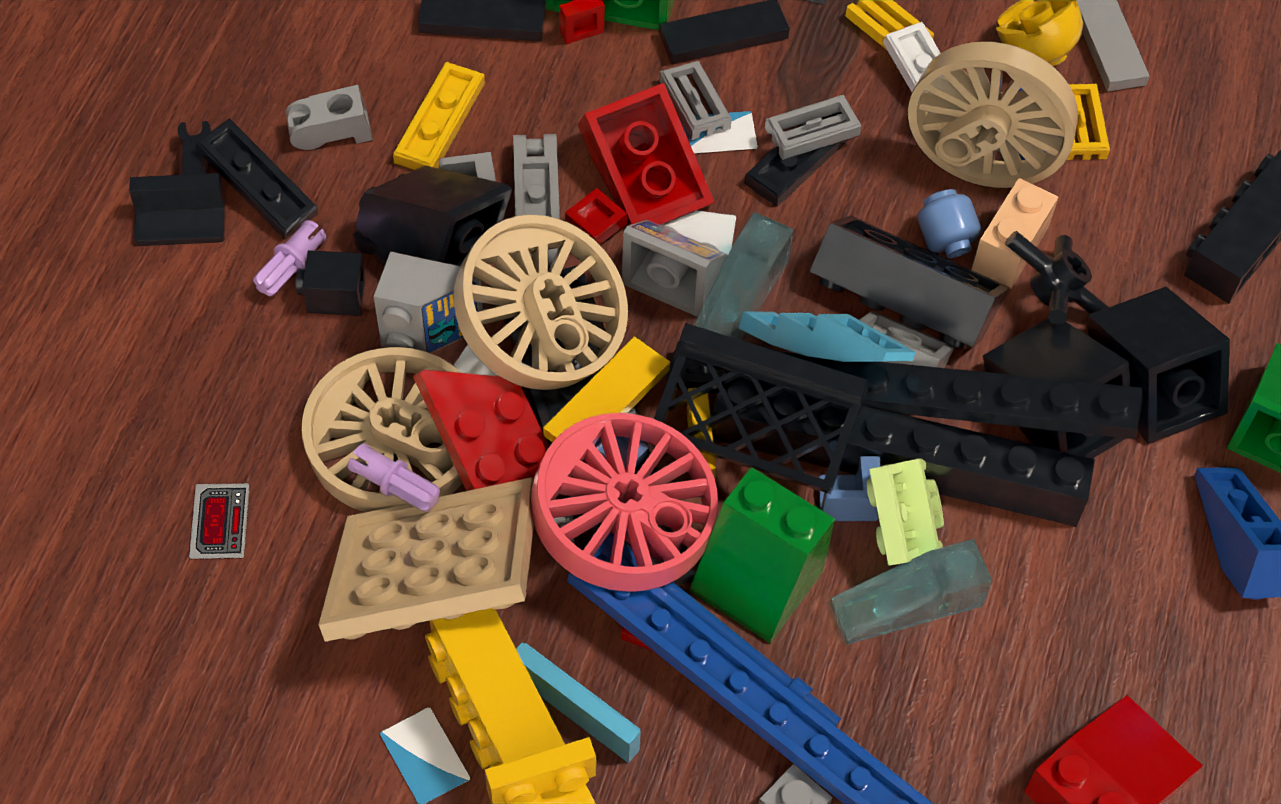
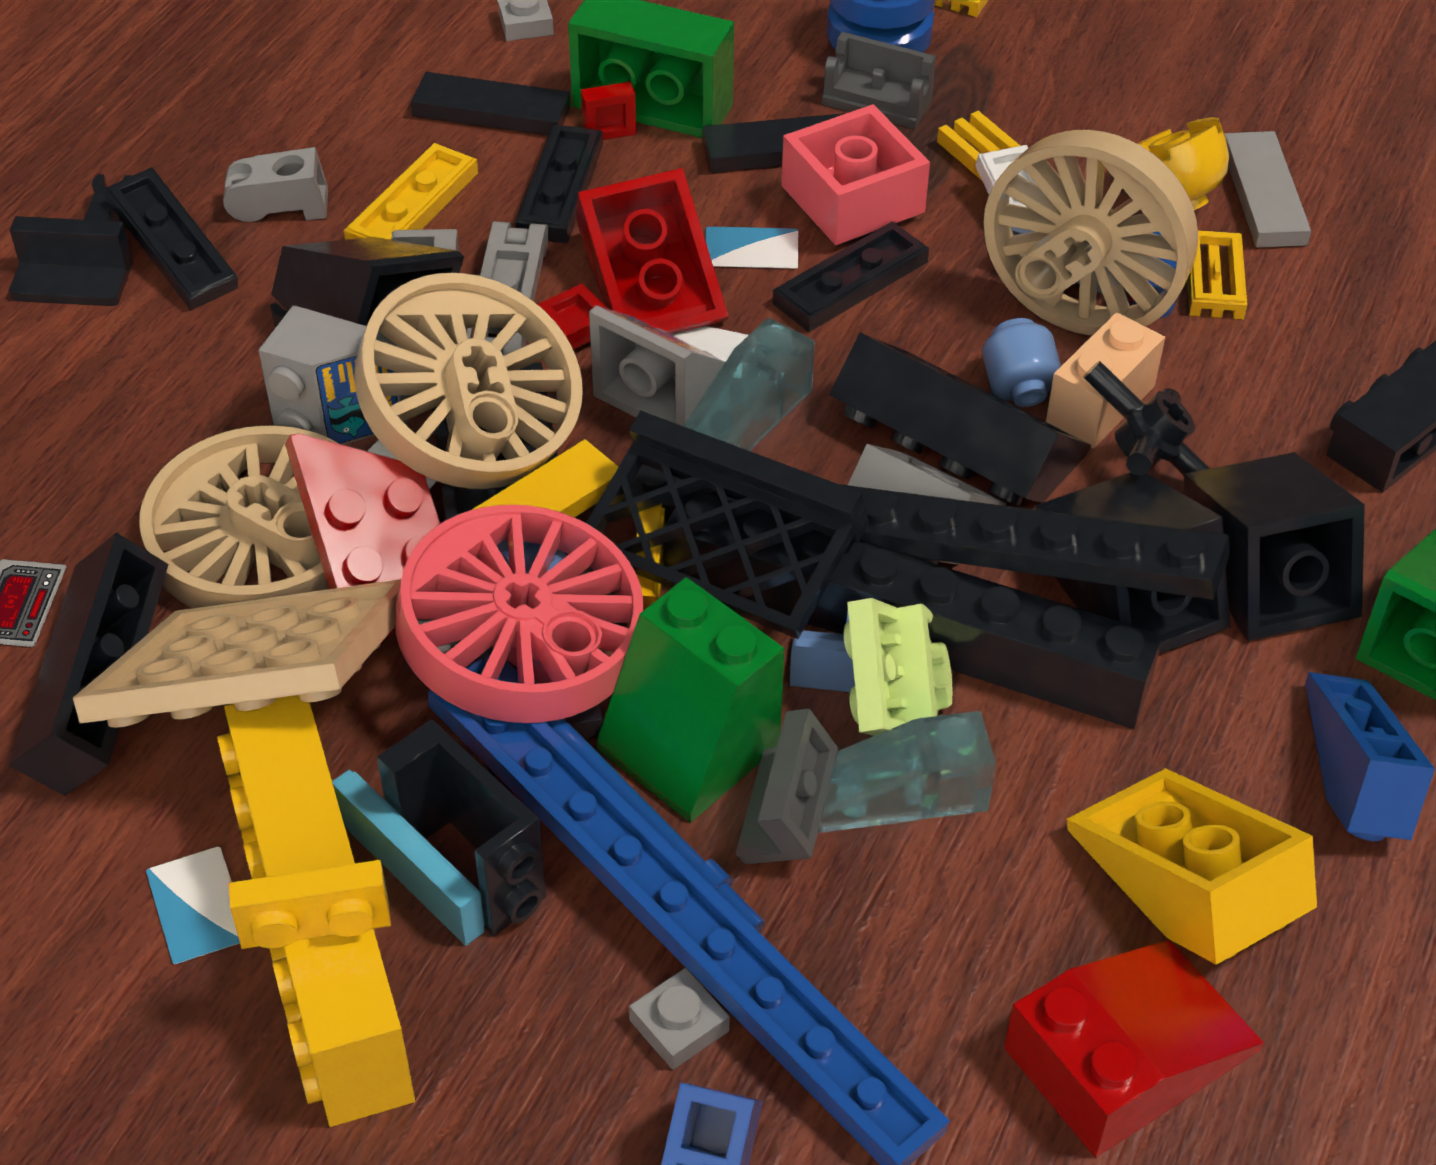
camera: 10 degrees right, 10 degrees down
lavender axle [253,220,326,296] -> none
black brick [296,250,366,316] -> none
lavender axle [348,443,440,512] -> none
light grey tile [659,61,732,140] -> none
medium azure slope [738,311,916,362] -> none
light grey tile [765,95,862,160] -> none
none -> black brick [8,532,169,796]
none -> black panel [377,719,546,937]
none -> black tile [515,125,603,243]
none -> dark grey panel [736,708,838,864]
none -> coral brick [781,104,930,246]
none -> yellow slope [1066,768,1317,965]

